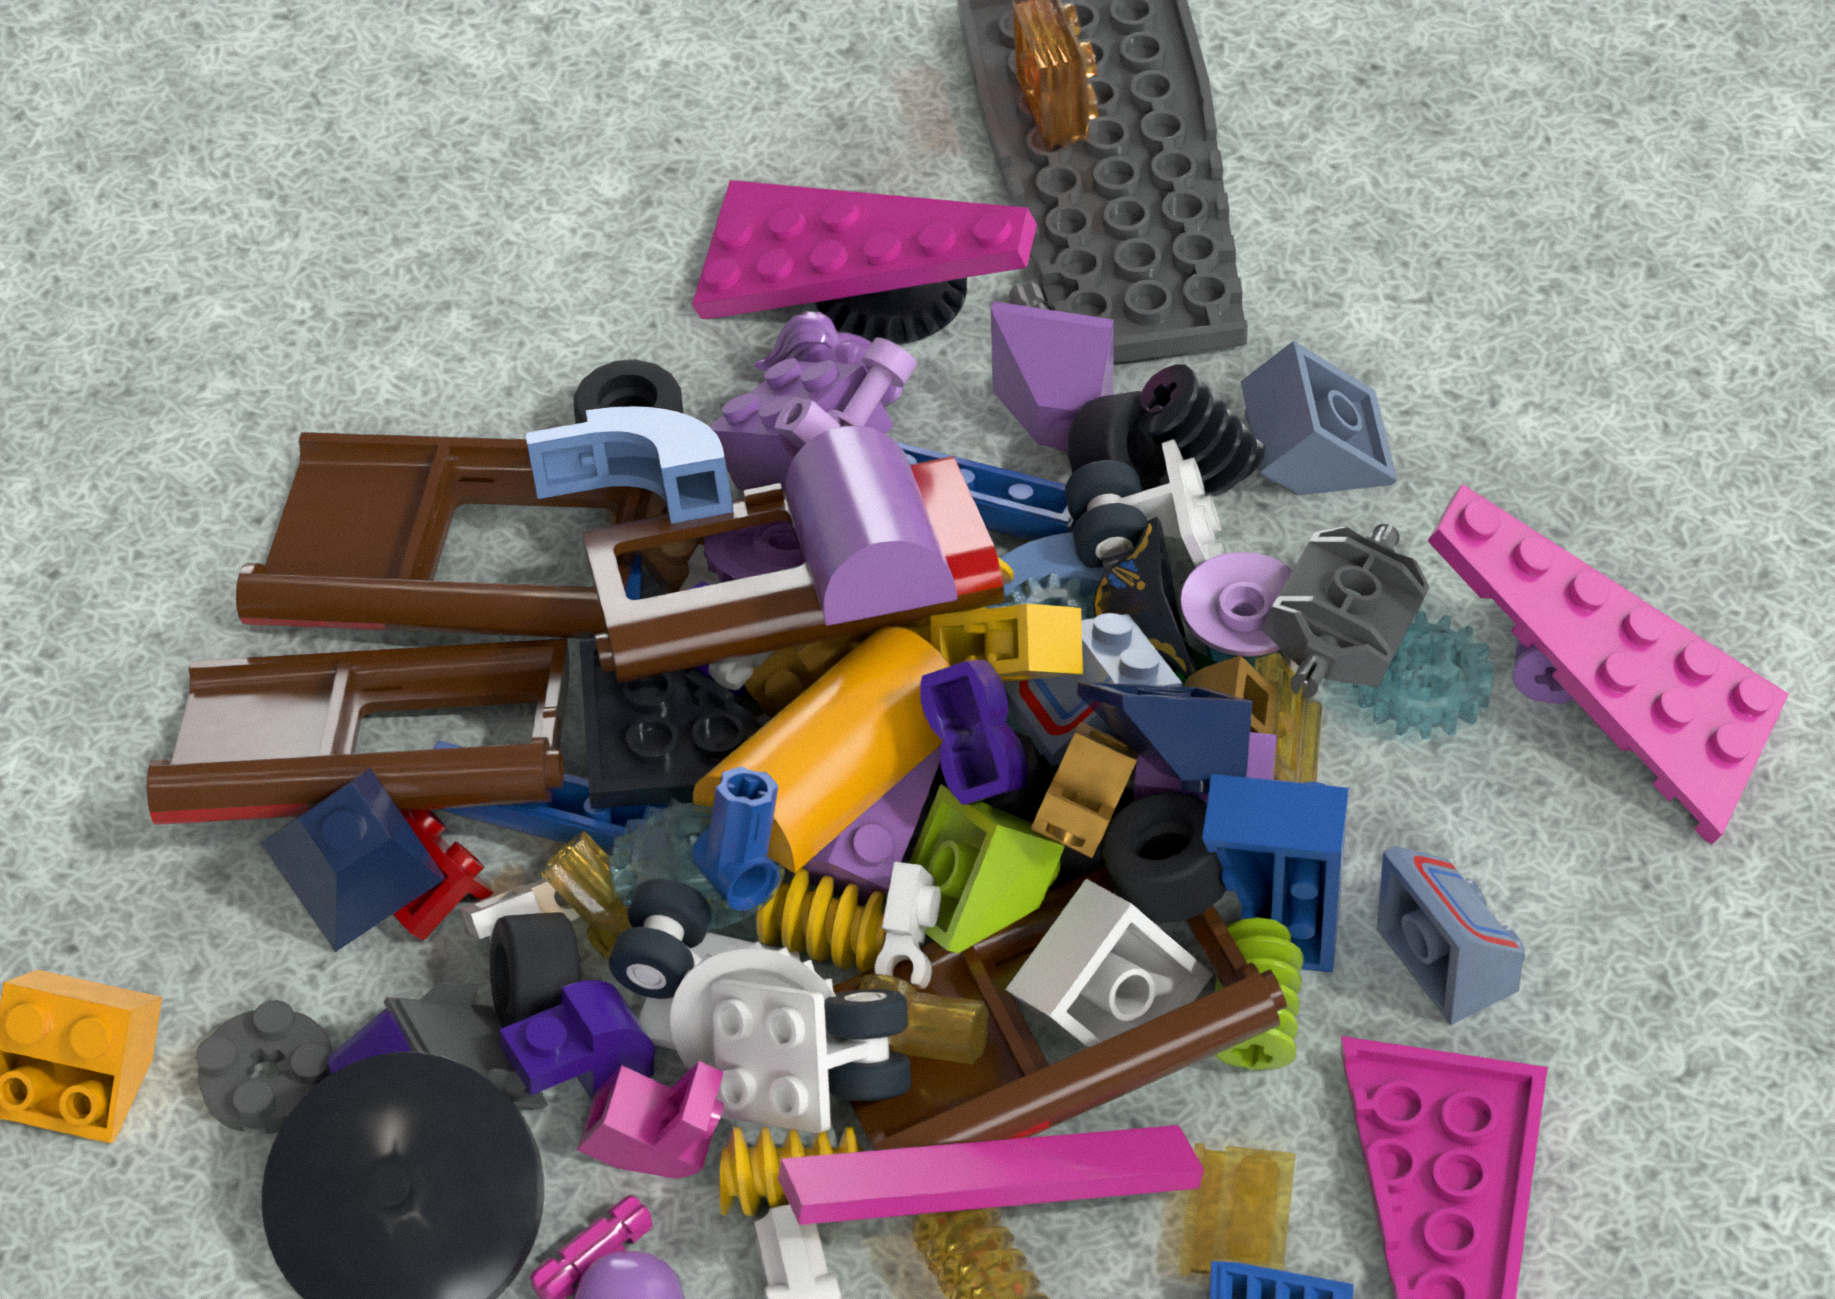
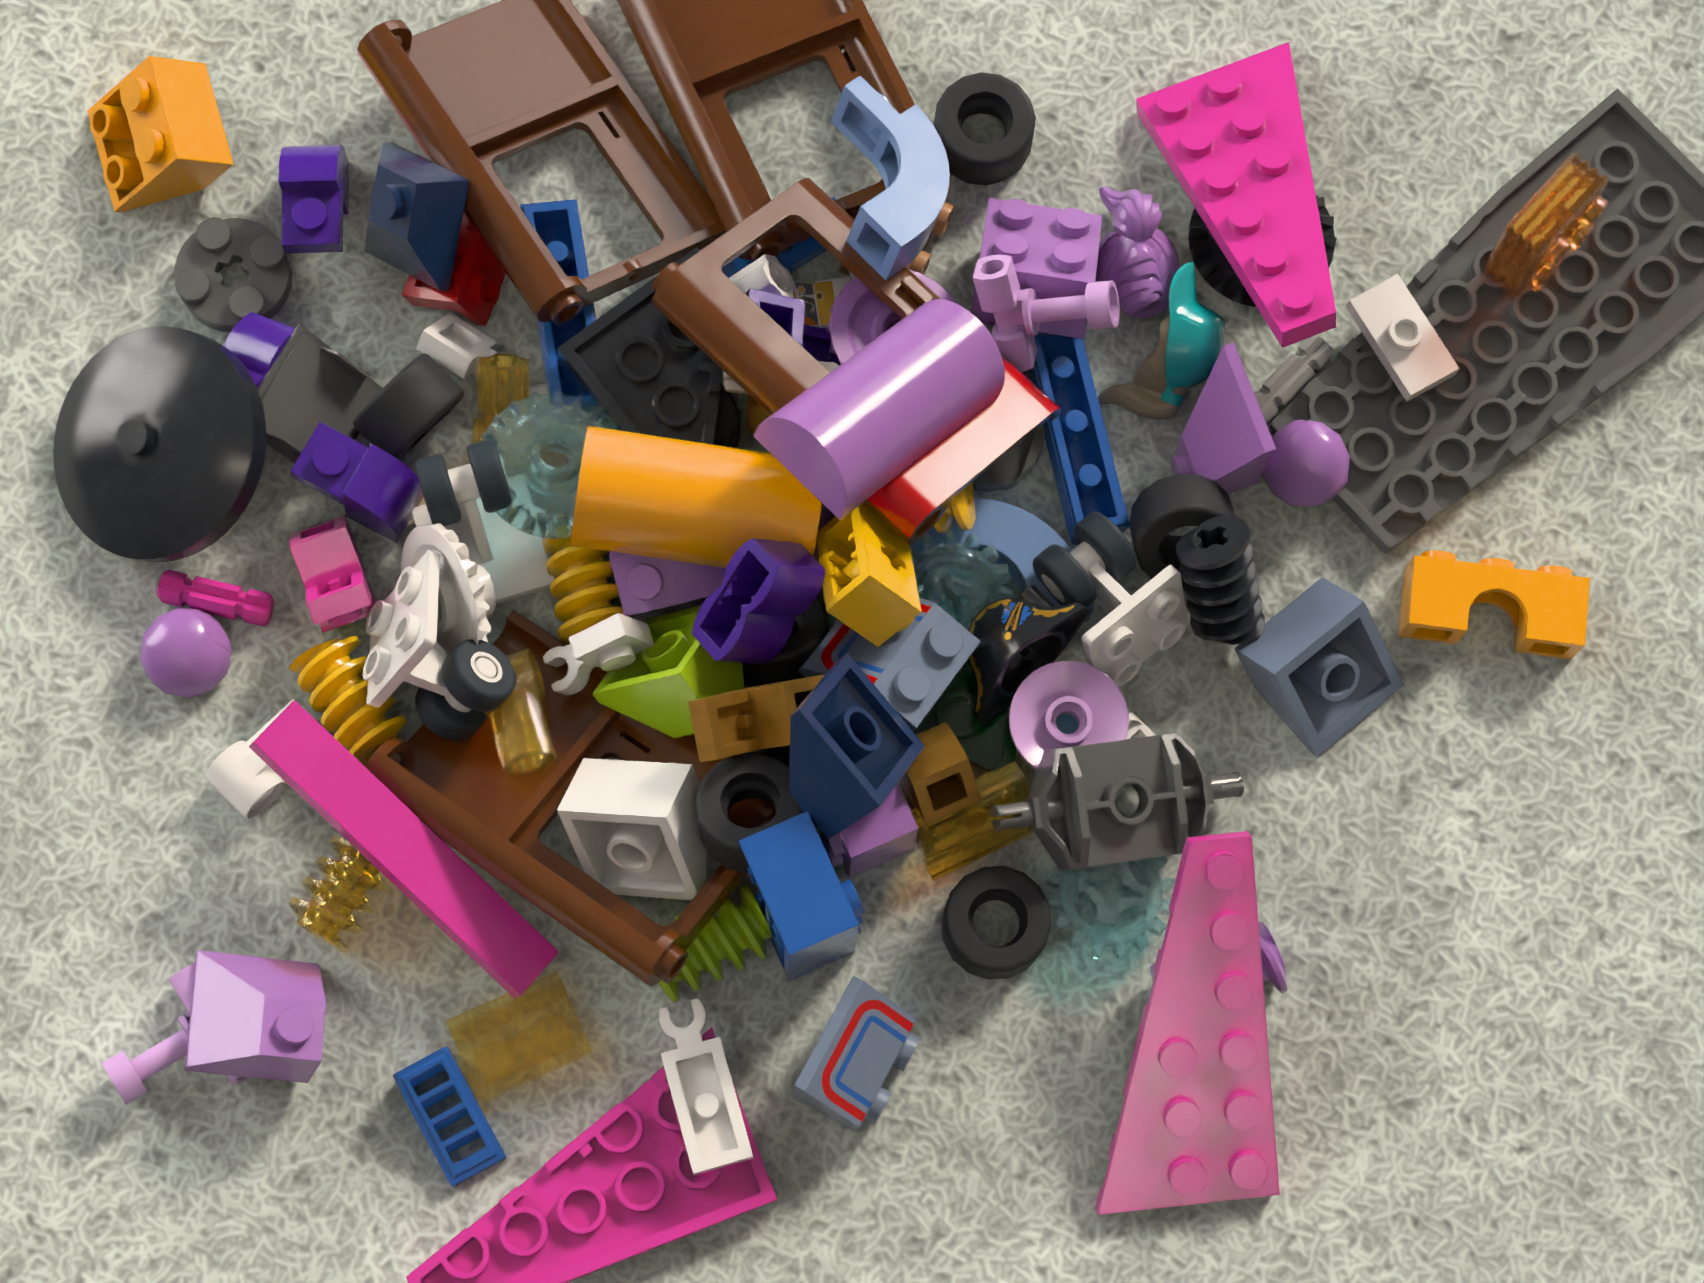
camera: 50 degrees right, 25 degrees up
blue piece [691,766,779,911] -> none
none -> dark purple brick [278,145,349,254]
none -> white plate [659,998,753,1175]
none -> black tyre [941,866,1052,980]
none -> teal hair [1098,262,1225,420]
none -> medium lavender hair [1263,419,1350,507]
none -> white plate [1346,274,1460,402]
none -> light orange arch [1398,550,1590,659]

